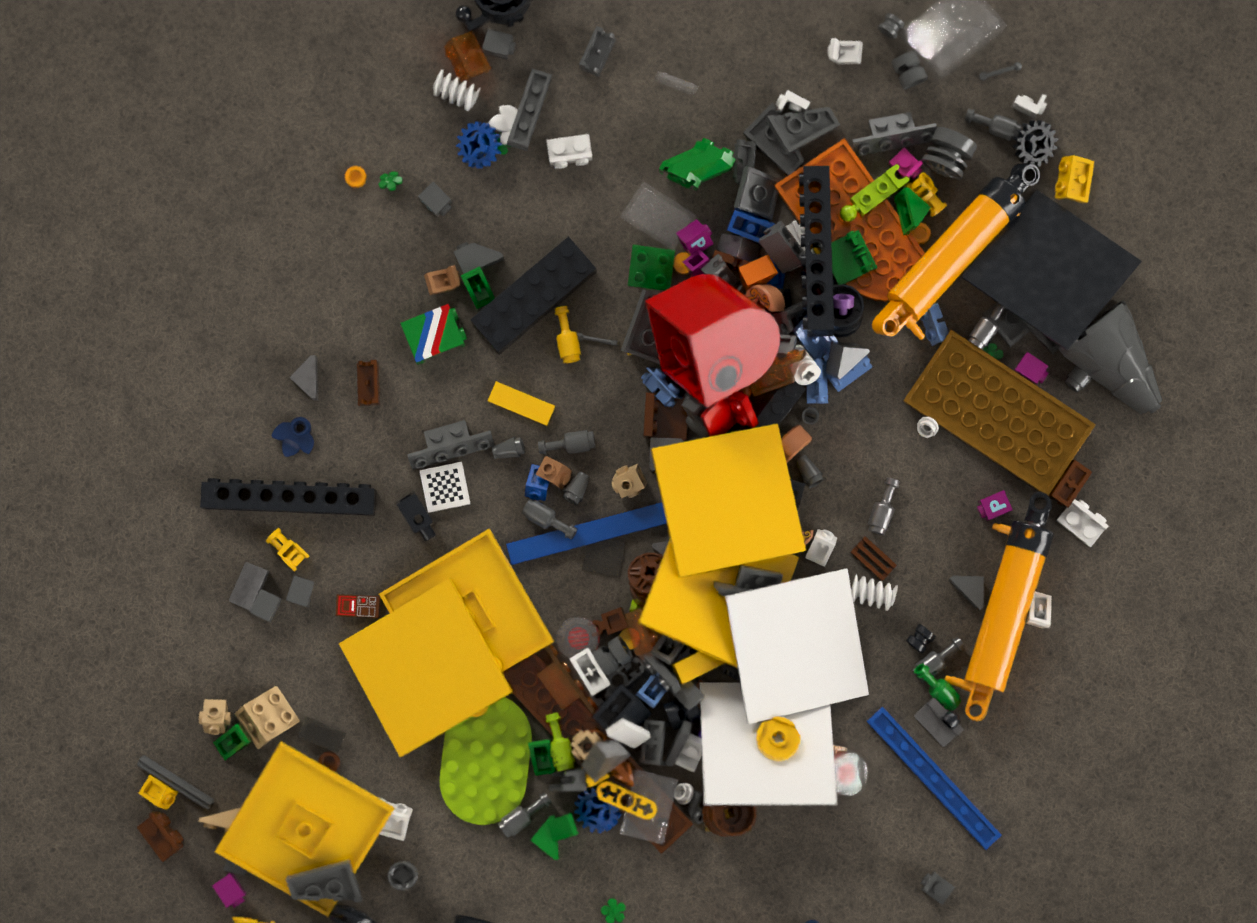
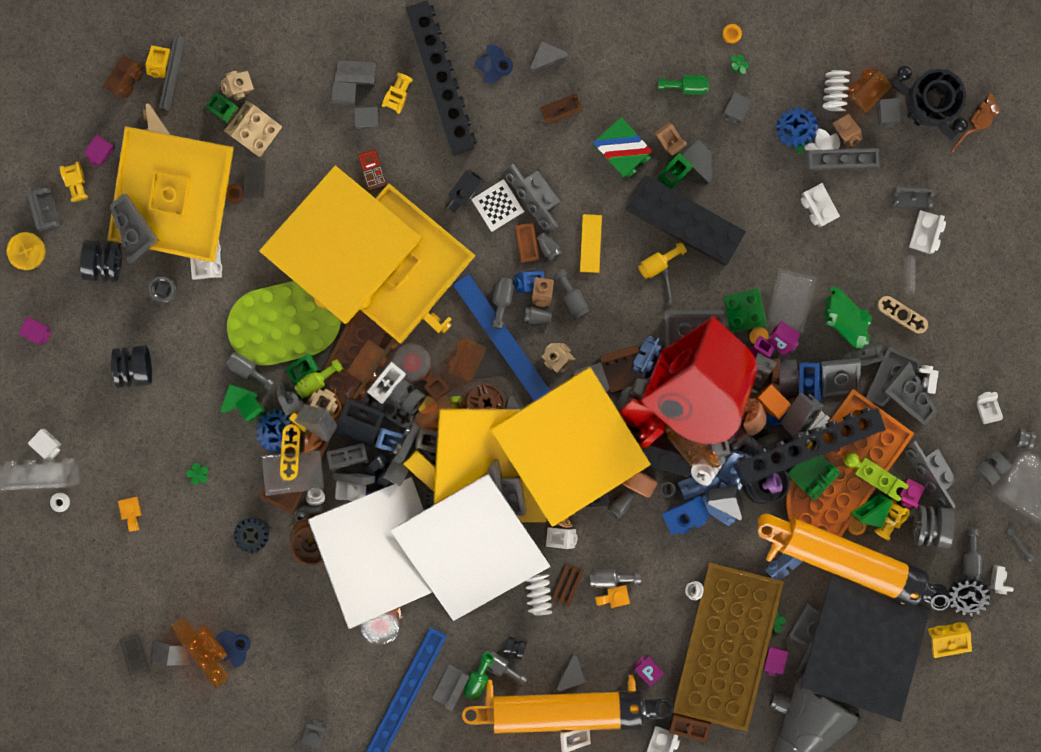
camera: 70 degrees right, 5 degrees up
white tile [606,719,651,749] -> none
yellow plate [756,717,800,761] -> none
black hinge [940,711,960,730] -> none
flat silver piece [968,303,1005,350] -> none
none -> black wheel [233,518,269,553]
none -> yellow bracket [423,312,452,334]
none -> clear orange bracket [447,338,487,382]
none -> dark orange tile [515,222,540,264]
none -> light orange plate [595,585,630,608]
none -> green piece [658,75,709,95]
none -> blue brick [662,496,710,535]
none -> medium nougat bracket [832,114,863,149]
none -> tan beam [877,296,928,334]
none -> white bracket [909,210,946,254]

